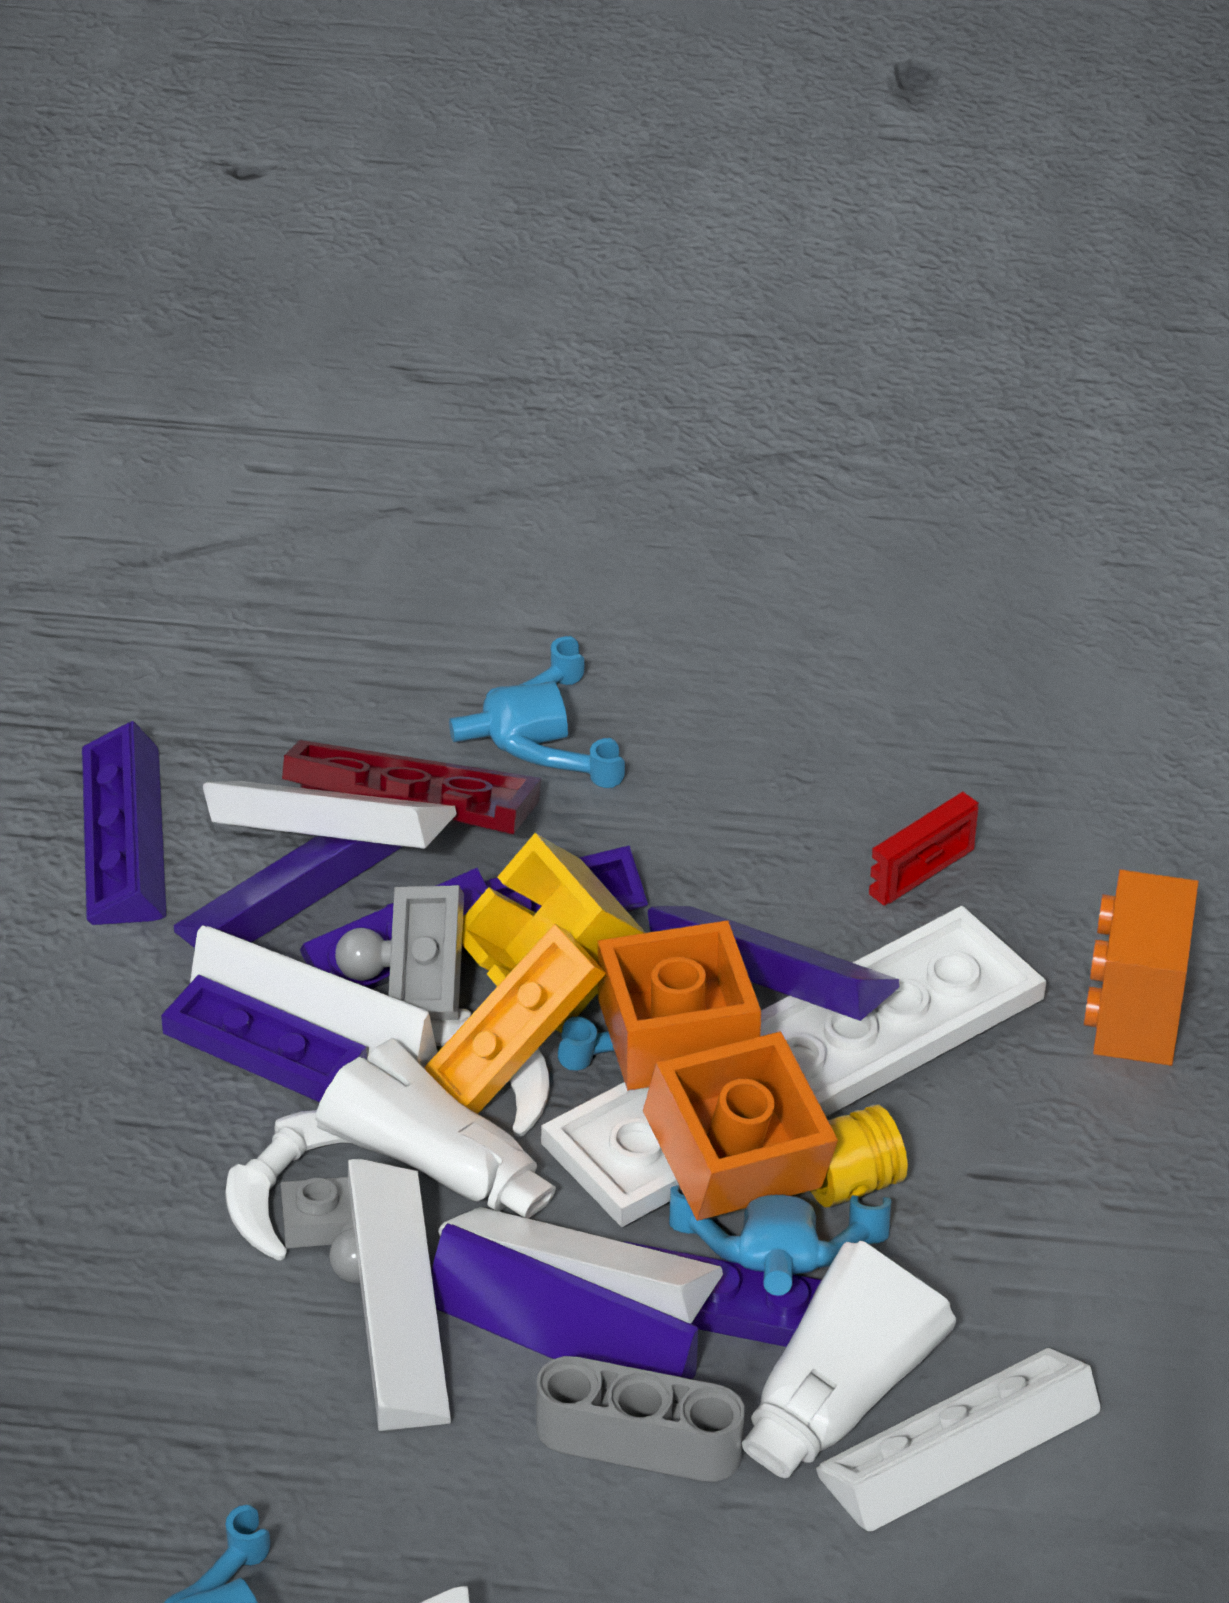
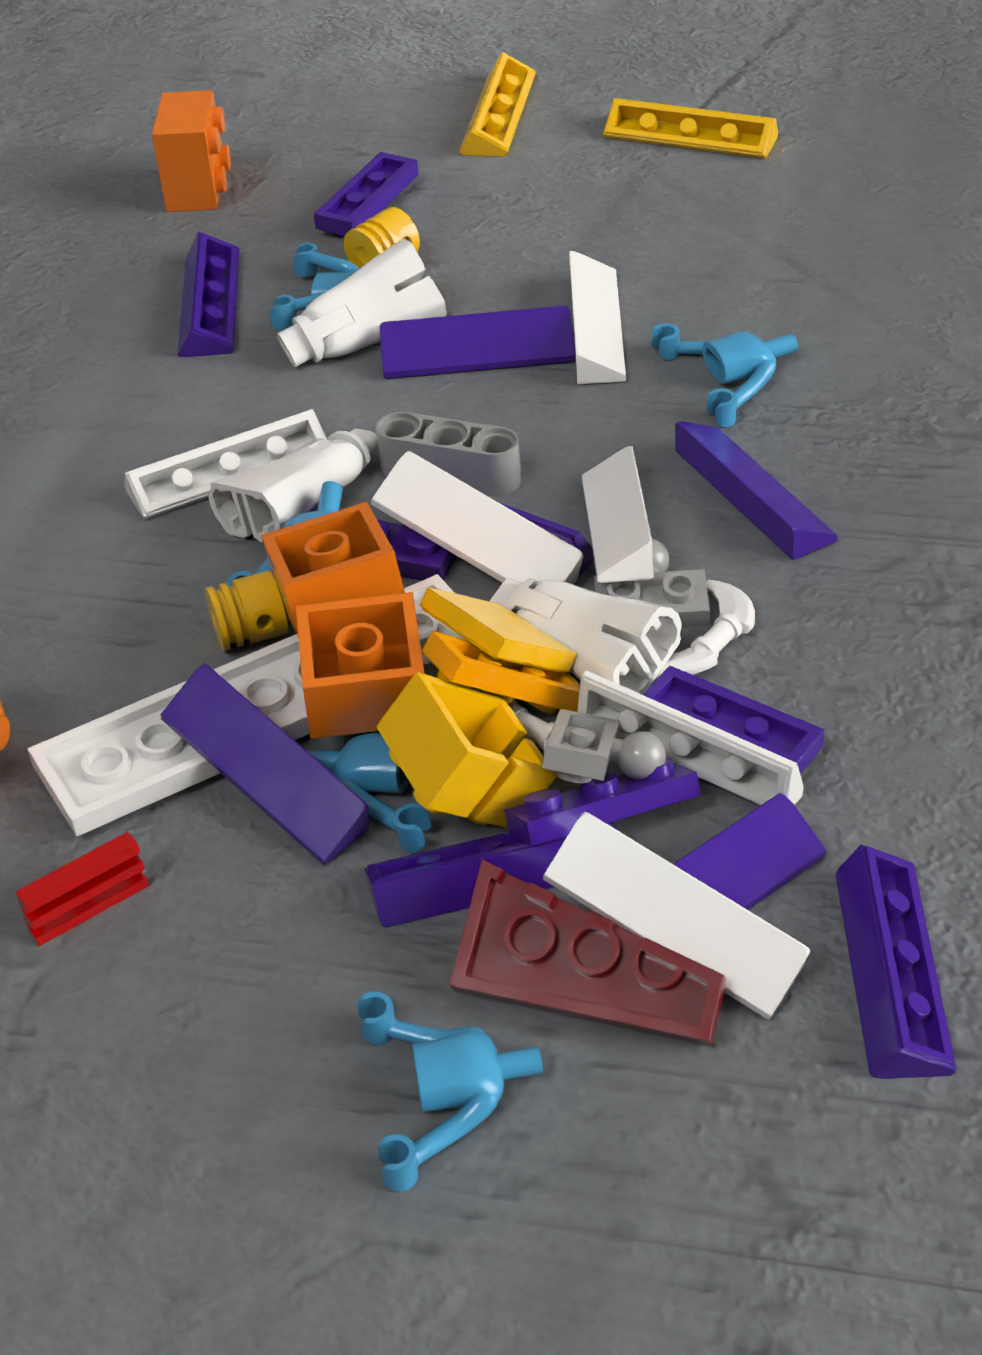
camera: 170 degrees left, 0 degrees up
none -> yellow tile [419,587,578,673]
none -> dark purple slope [675,421,837,560]

